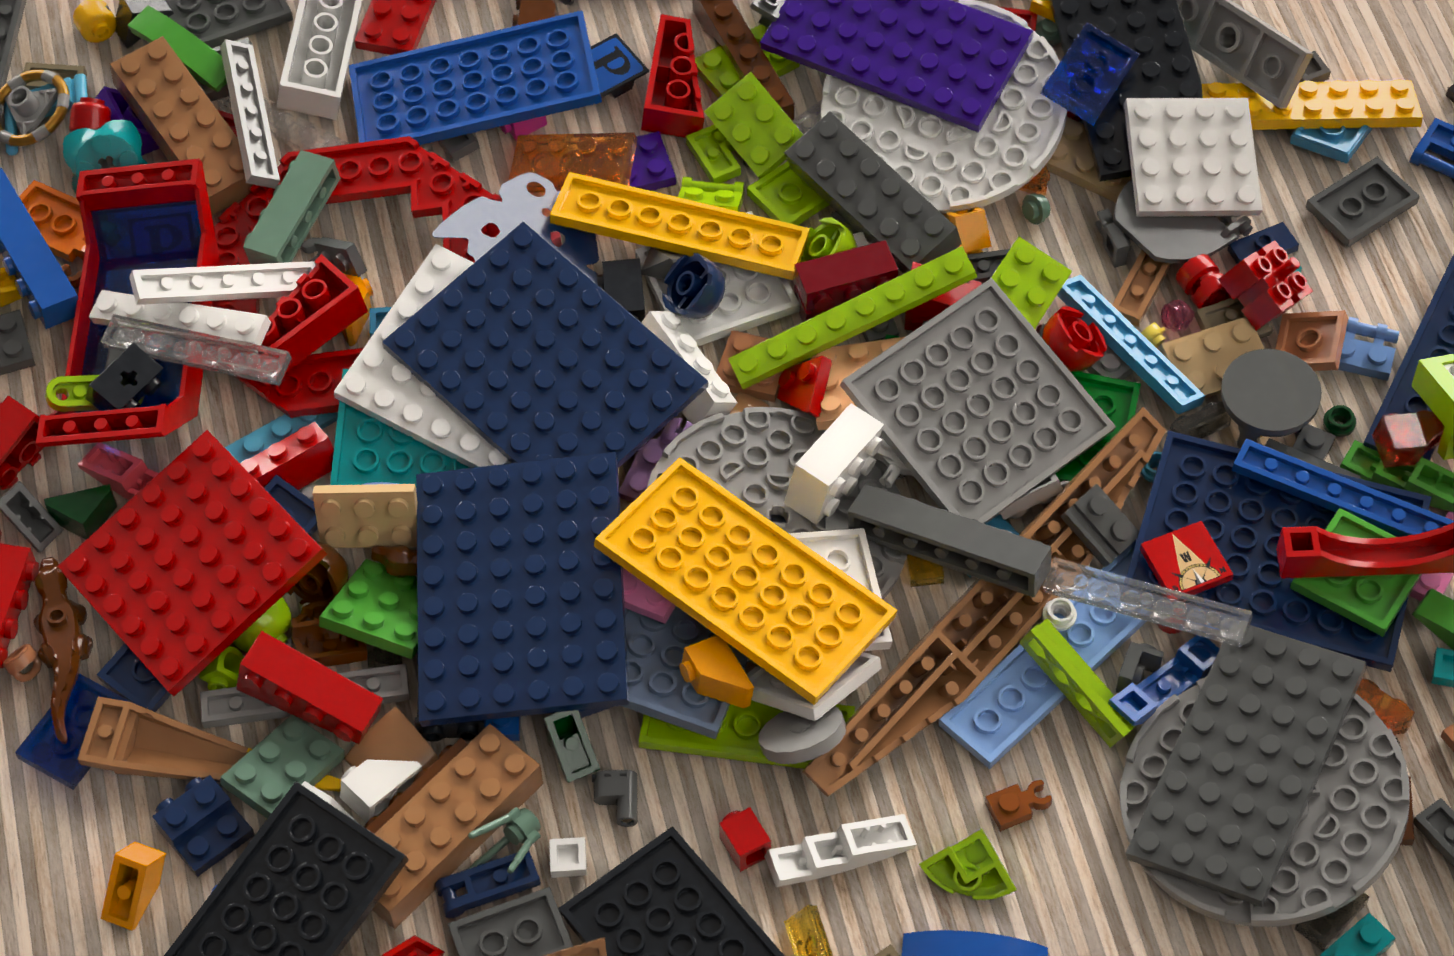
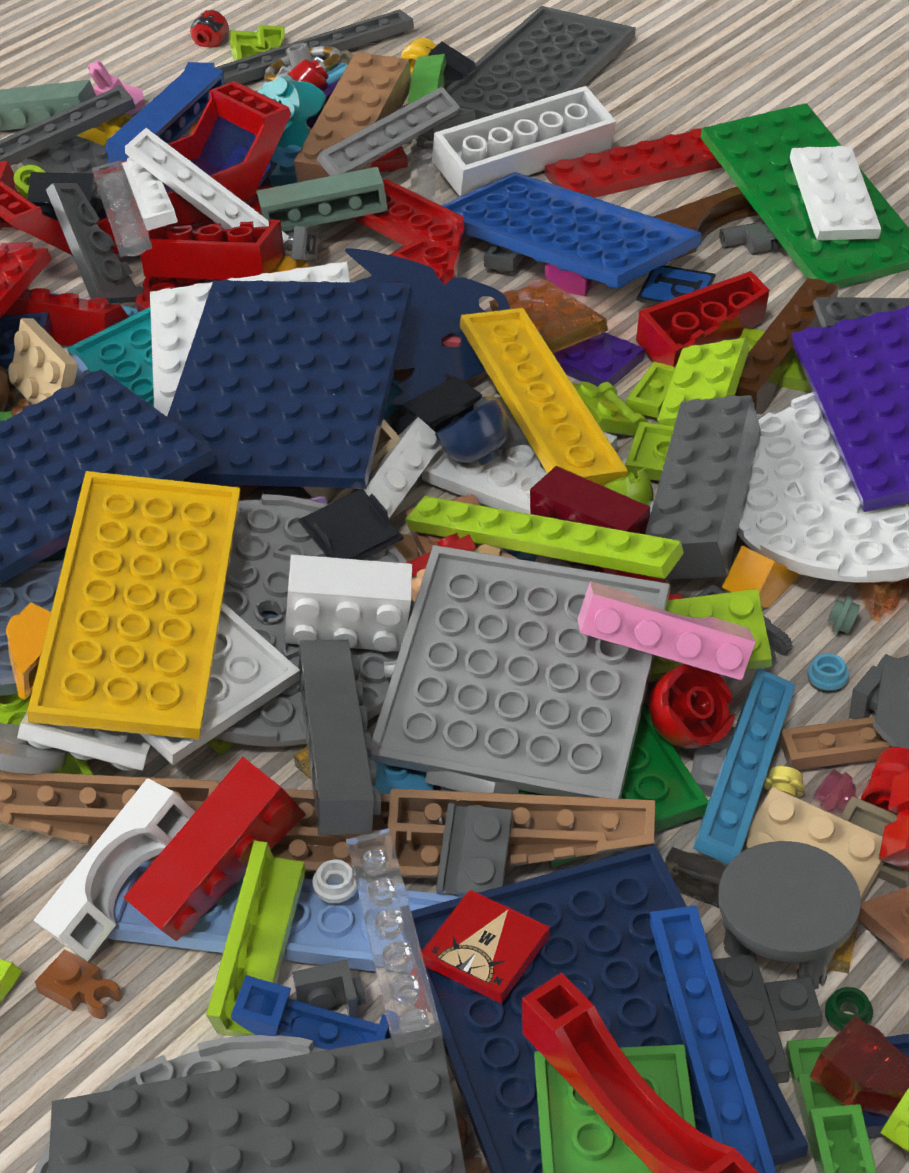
camera: 55 degrees right, 15 degrees down
none -> white arch [33,778,195,962]
none -> dark grey wing [46,183,143,303]
none -> red wedge [123,756,306,941]
none -> black piece [298,488,404,560]
none -> bright pink arch [577,581,756,680]
none -> medium azure plate [808,653,849,690]

